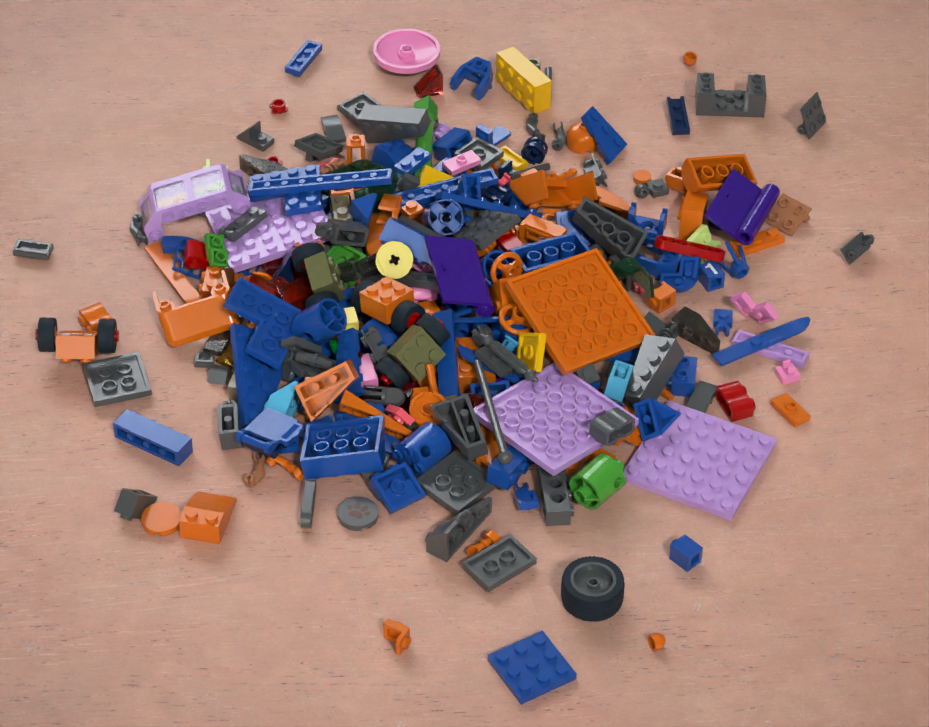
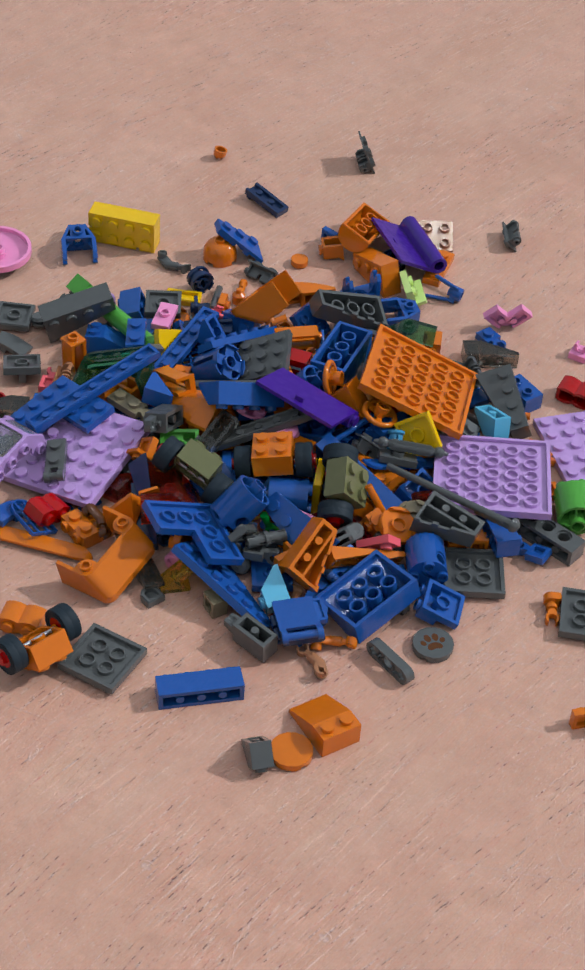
camera: 45 degrees left, 0 degrees up
bright green slope [204,233,229,268] -> none
dark grey slope [207,364,232,385] -> none
dark grey hinge [360,326,391,364] -> none
light yellow plate [375,241,414,279] -> none
clear red slope [413,64,443,98] -> none
dark grey wedge [425,497,492,562] -> none
bracket [476,124,511,146] -> none
dark grey arm [552,122,566,151] -> none
dark grey brick [589,407,635,446] -> none
blue slope [633,397,682,441] -> none
dark grey plate [634,178,669,198] -> none
red beam [654,235,726,262] -> none
blue plate [659,257,700,293] -> none
dark grey slope [686,380,716,413] -> none
dark grey plate [695,72,767,118] -> none
blue brick [698,261,725,292] -> none
blue piece [712,317,810,366] -> none
lavender tile [731,330,810,369] -> none

